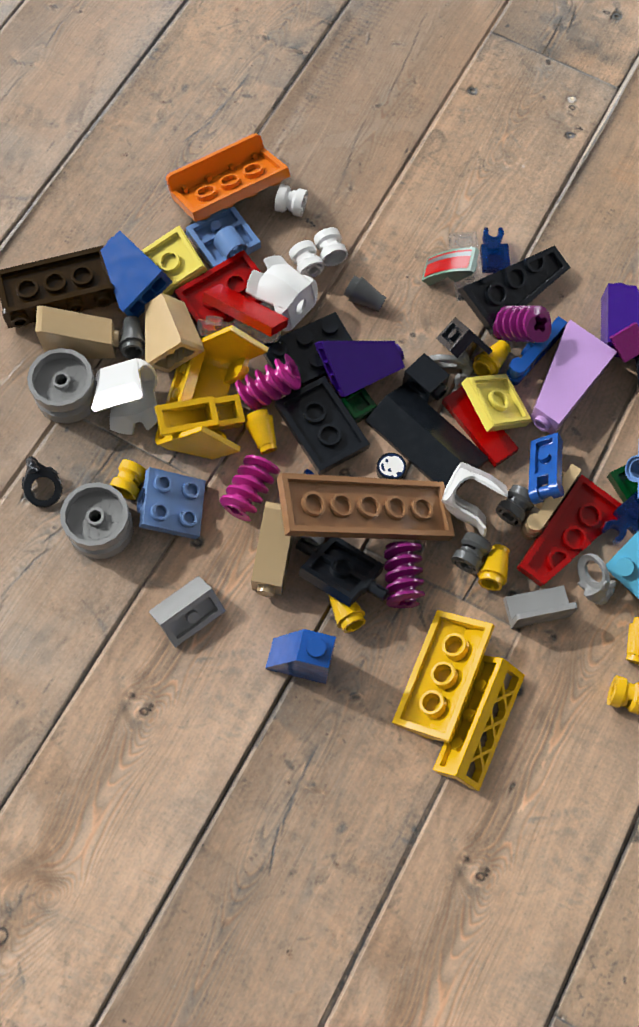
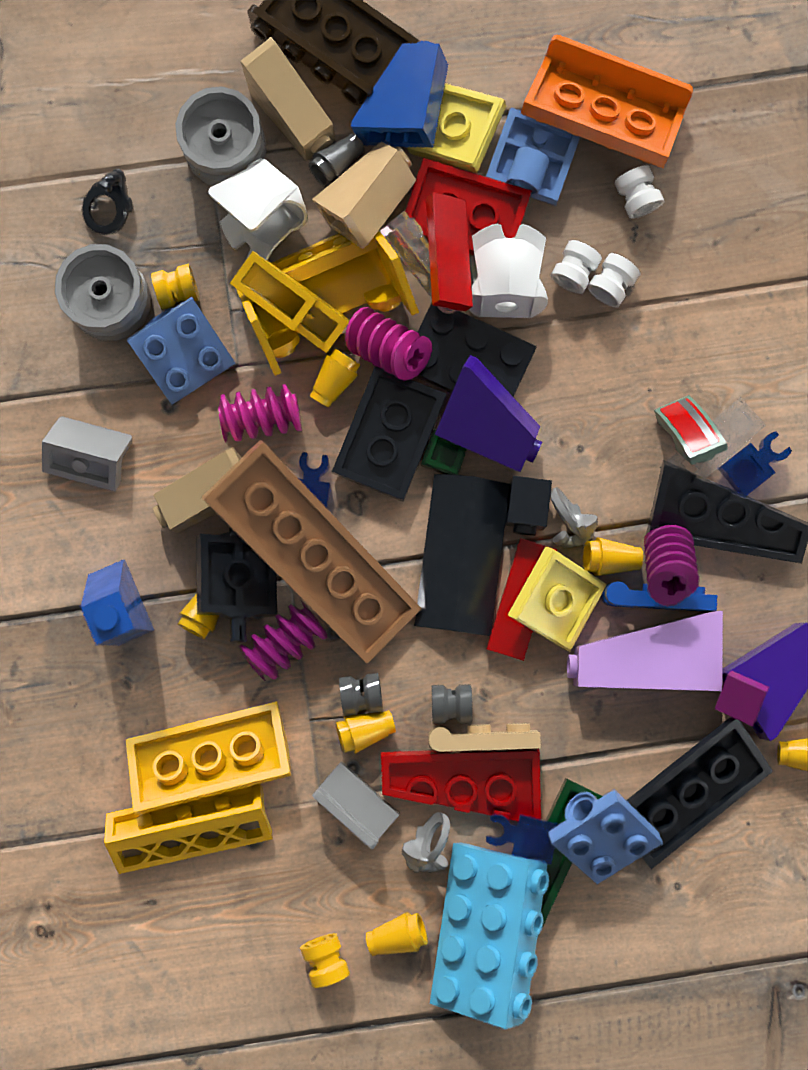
camera: 60 degrees right, 15 degrees up
dark grey cone [344,275,387,312] -> none
tile [376,453,406,479] -> none
black panel [436,317,493,358] -> none
white piece [441,462,508,537] -> none
blue plate [528,432,564,505] -> none

